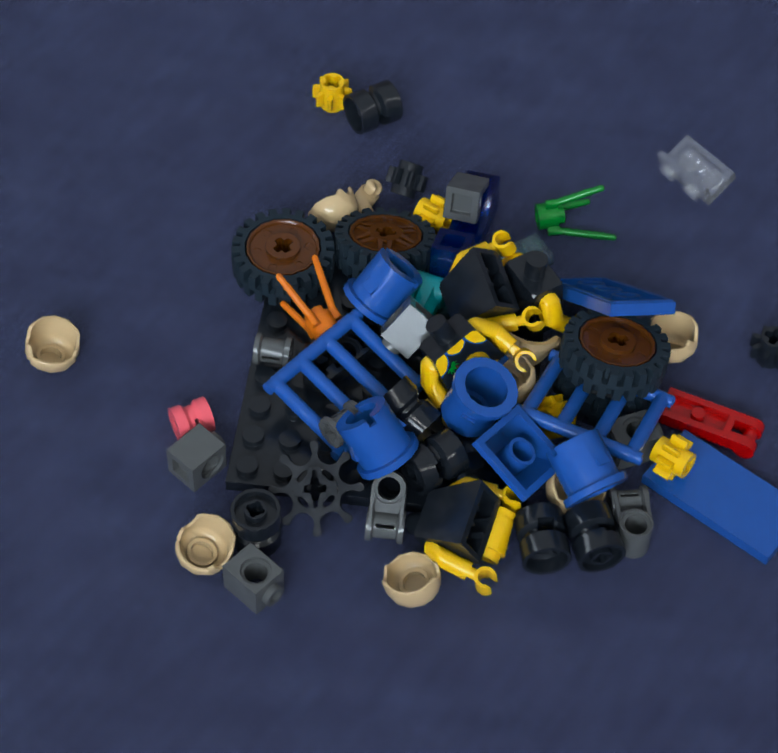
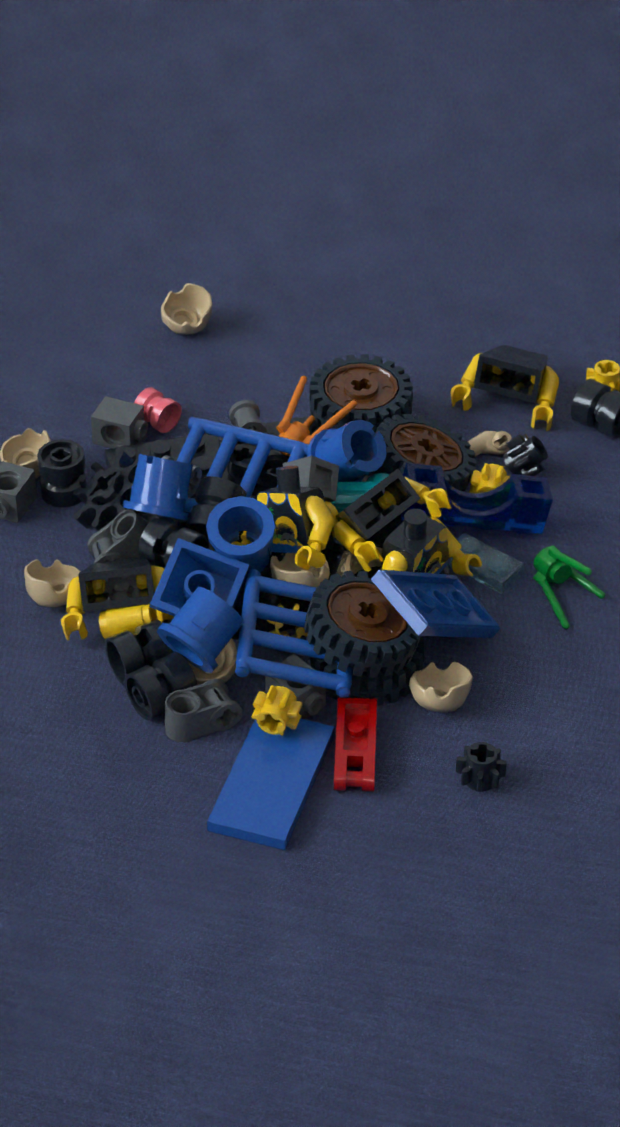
camera: 70 degrees right, 10 degrees down
tan hair [308,187,358,232] -> none
dark grey panel [443,172,490,224] -> none
none -> black torso [450,345,559,431]

